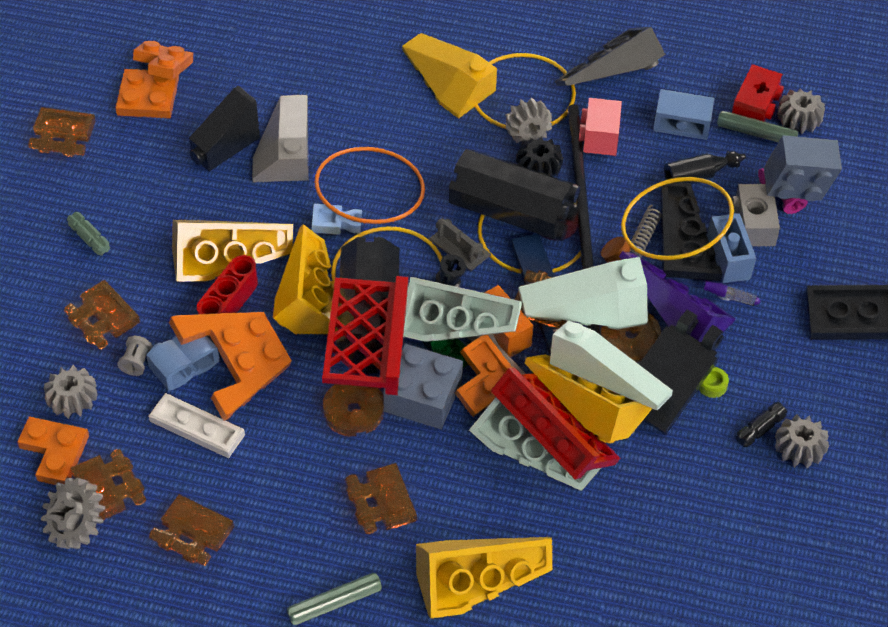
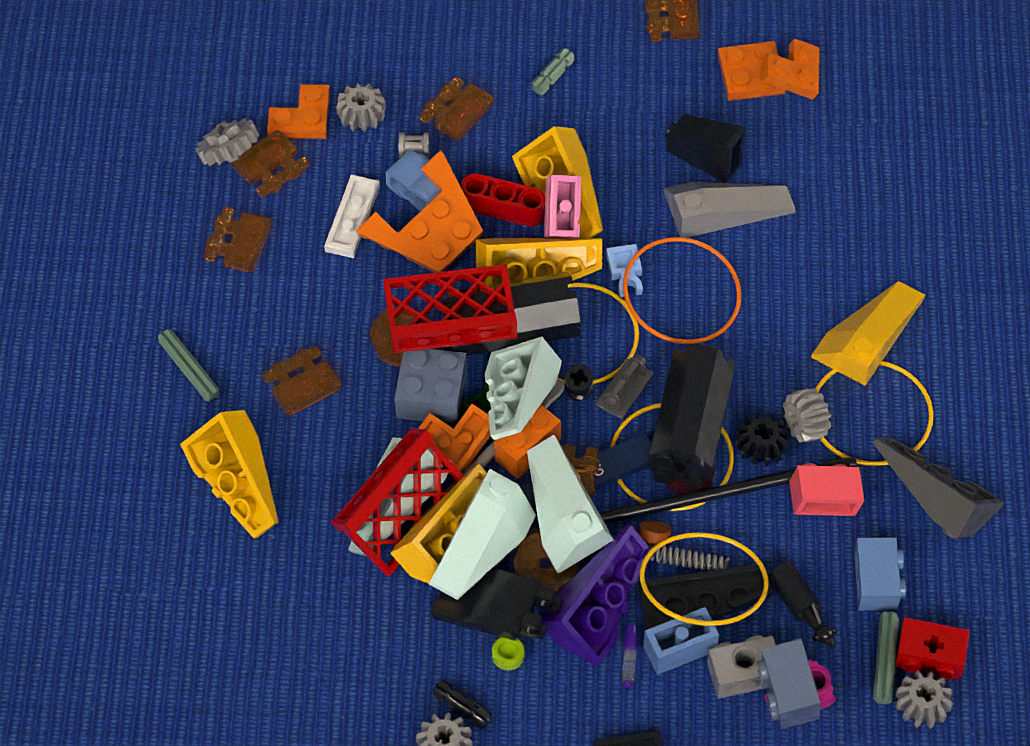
camera: 80 degrees right, 5 degrees up
none -> bright pink brick [544,175,581,238]

